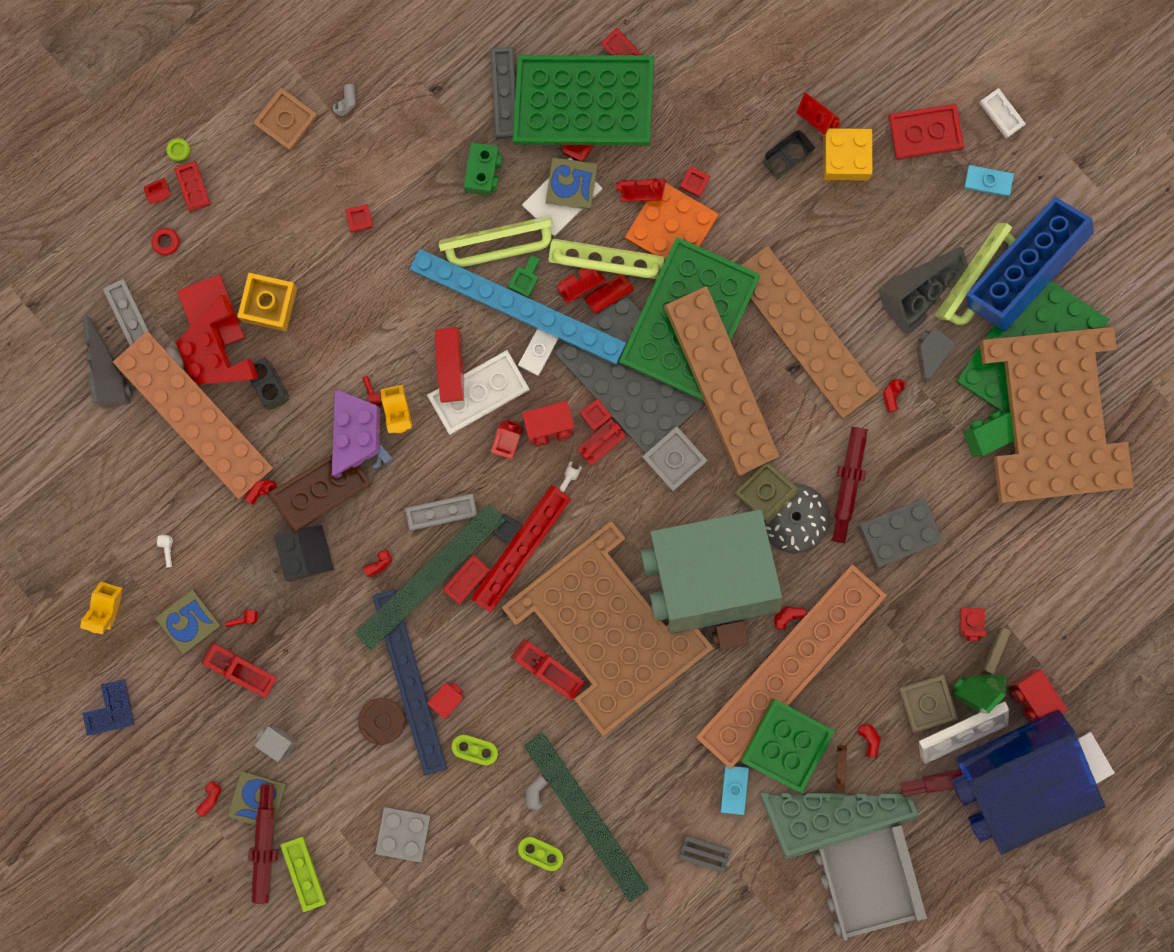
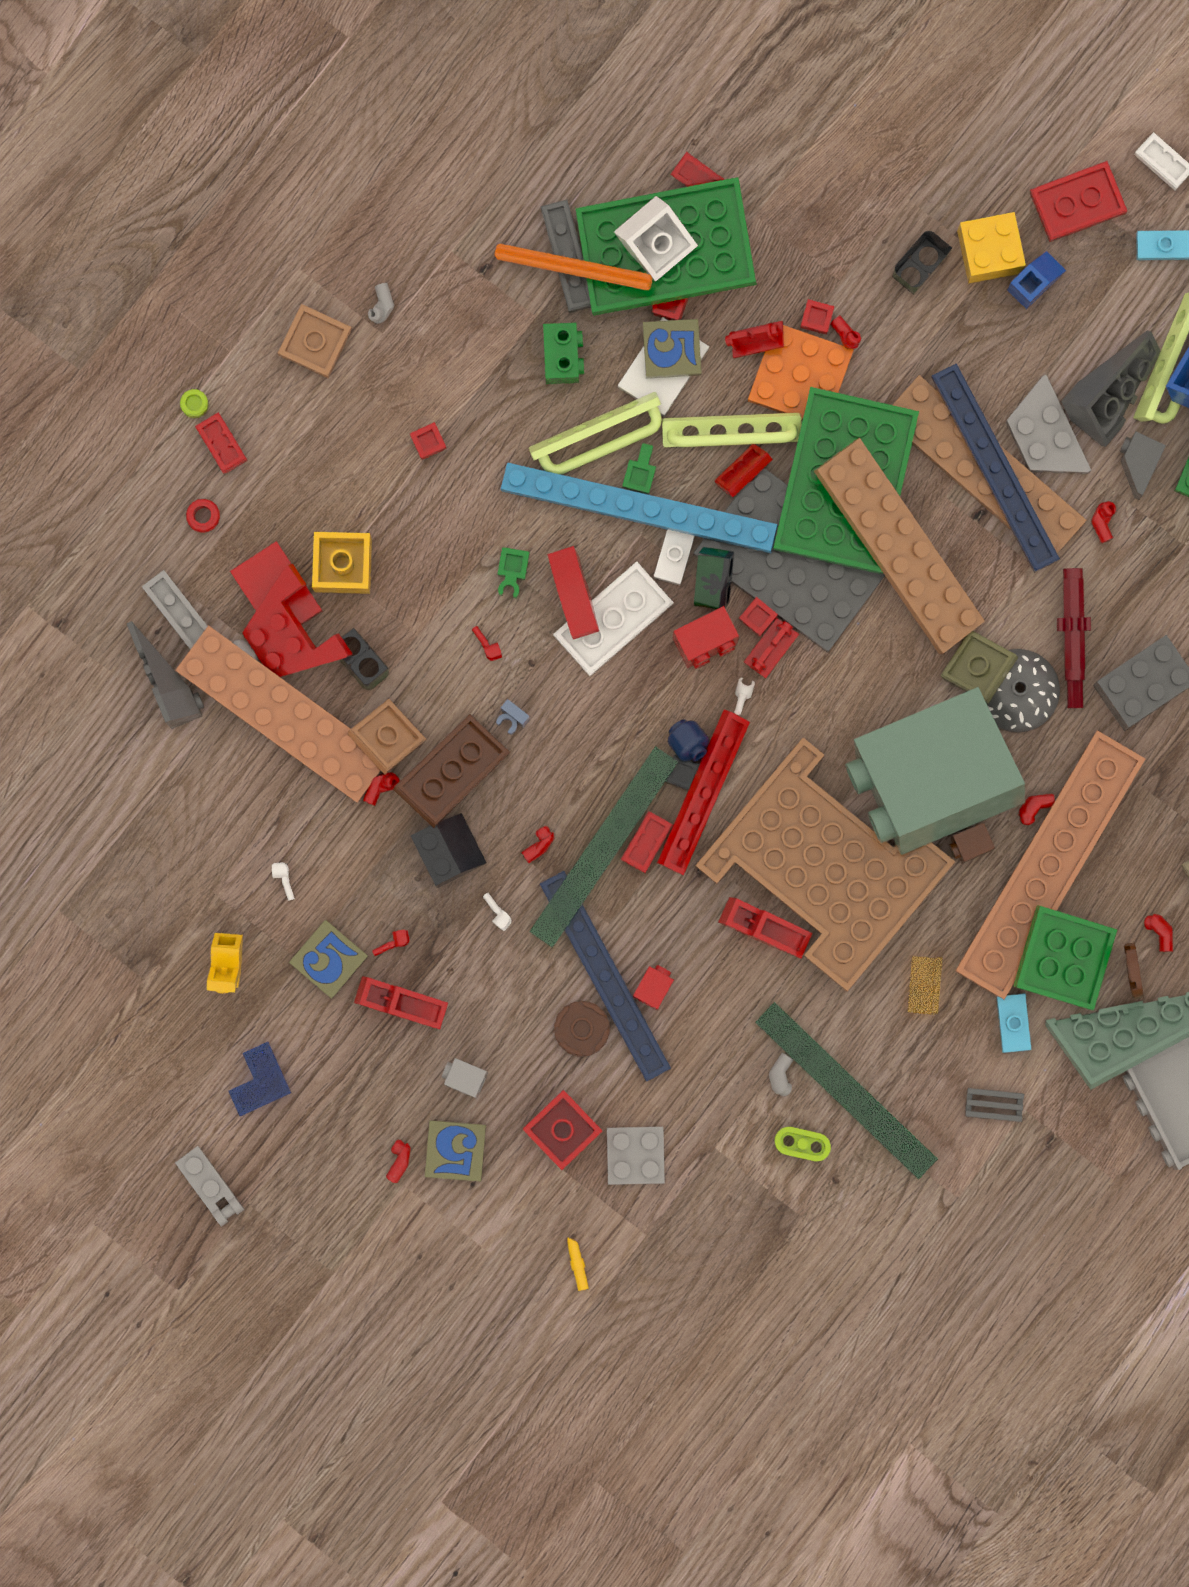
camera: 10 degrees left, 0 degrees up
red plate [144,178,171,205] -> none
dark red piece [248,783,278,904] -> none
lime plate [280,836,327,912] -> none
medium lavender wing [332,390,381,478] -> none
yellow brick [381,384,412,433] -> none
light grey tile [405,494,478,531] -> none
lime plate [452,735,498,765] -> none
bracket [491,420,523,460] -> none
red hinge [556,268,606,303] -> none
light grey plate [642,426,708,492] -> none
red hinge [796,92,840,135] -> none
none -> light grey plate [175,1146,245,1227]
none -> medium nougat tile [347,699,426,774]
none -> white hand [483,893,512,931]
none -> orange axle [495,244,653,290]
none -> green plate [497,547,530,599]
none -> red brick [523,1090,603,1170]
none -> yellow piece [567,1237,589,1291]
none -> white slope [614,196,698,281]
none -> dark blue head [667,719,709,761]
none -> dark green piece [694,547,734,609]
none -> red arm [830,315,861,349]
none -> clear yellow panel [907,956,943,1015]
none -> dark blue tile [931,363,1060,573]
none -> light grey wing [1006,375,1091,474]
none -> blue slope [1007,251,1066,309]

